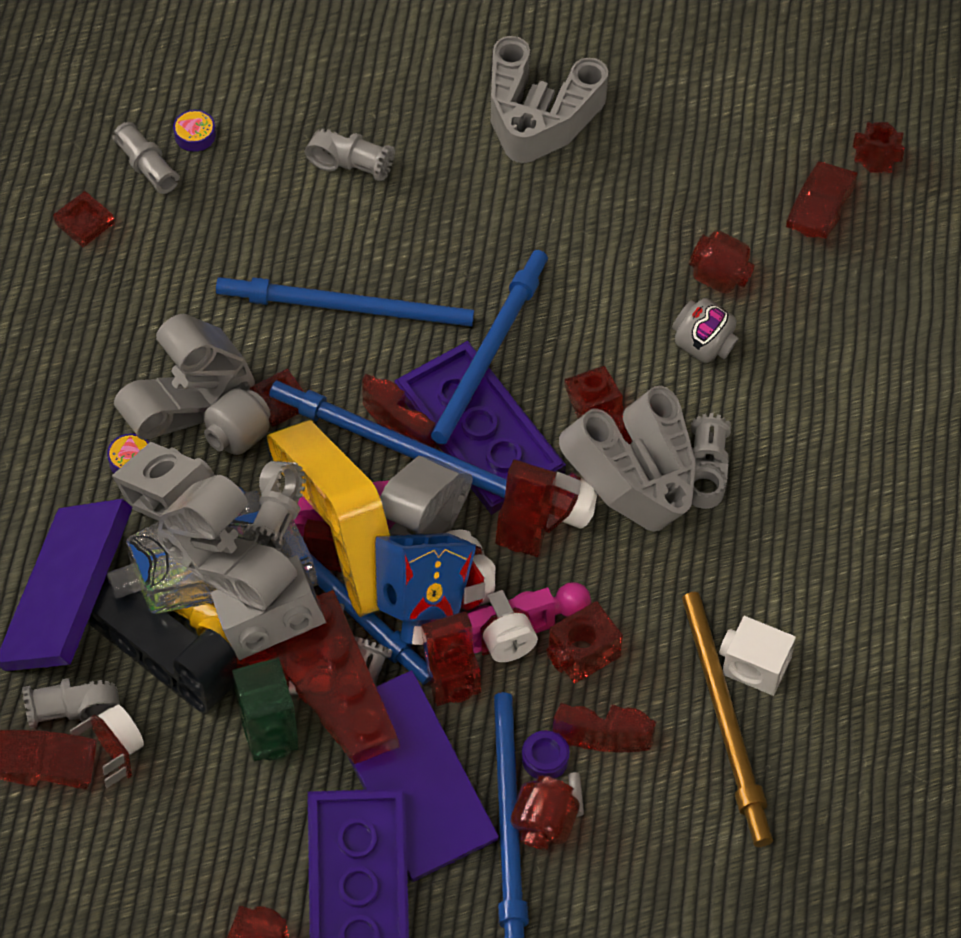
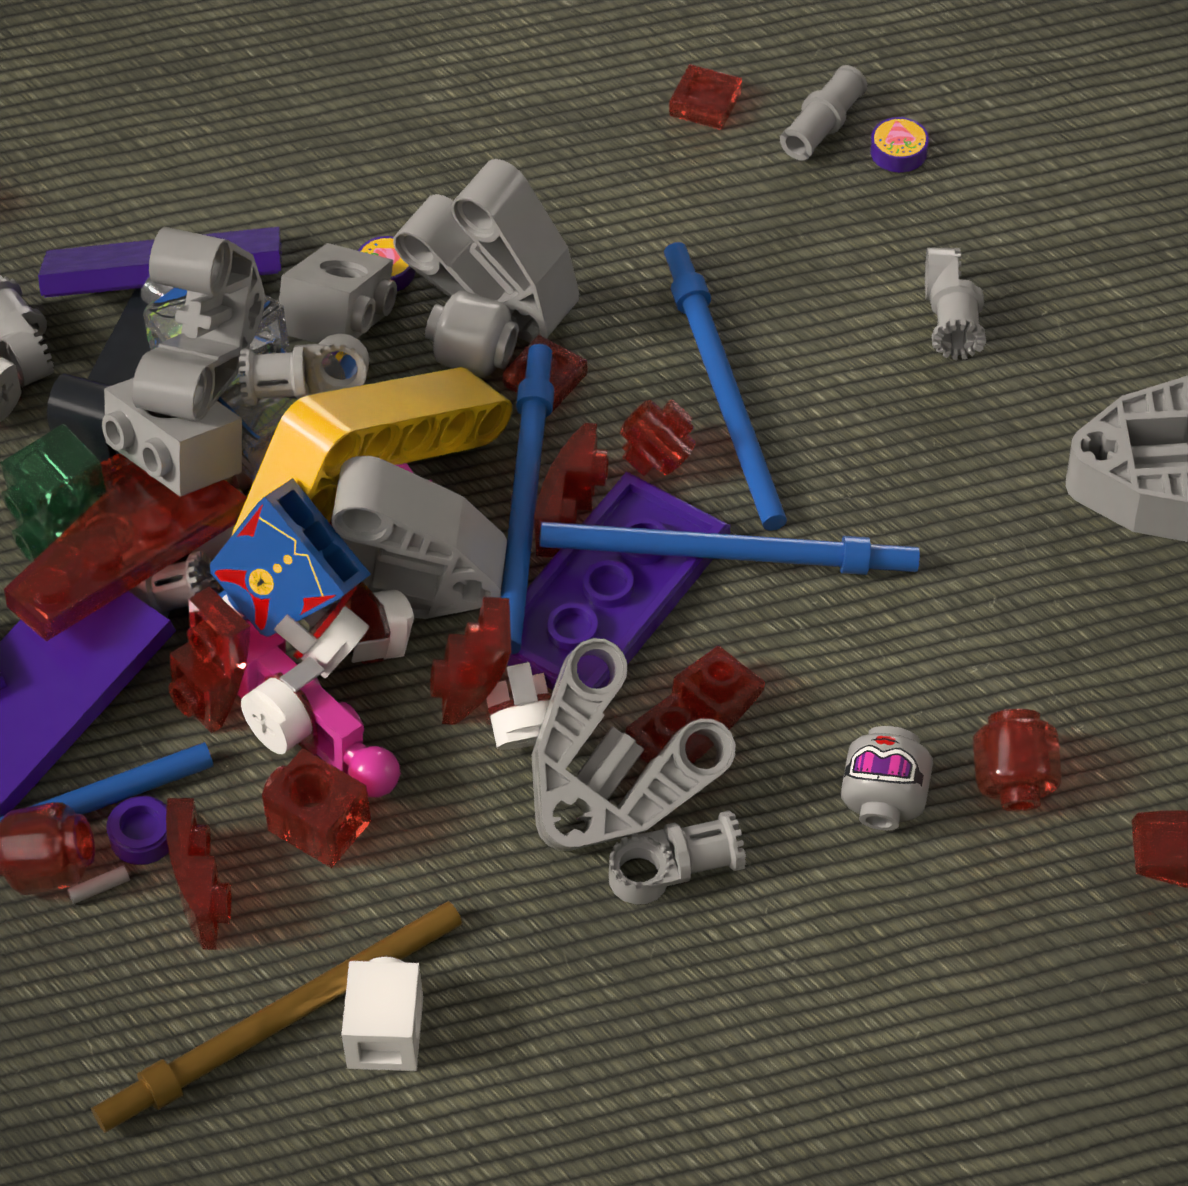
camera: 70 degrees right, 5 degrees down
none -> clear red gear [620,399,696,476]

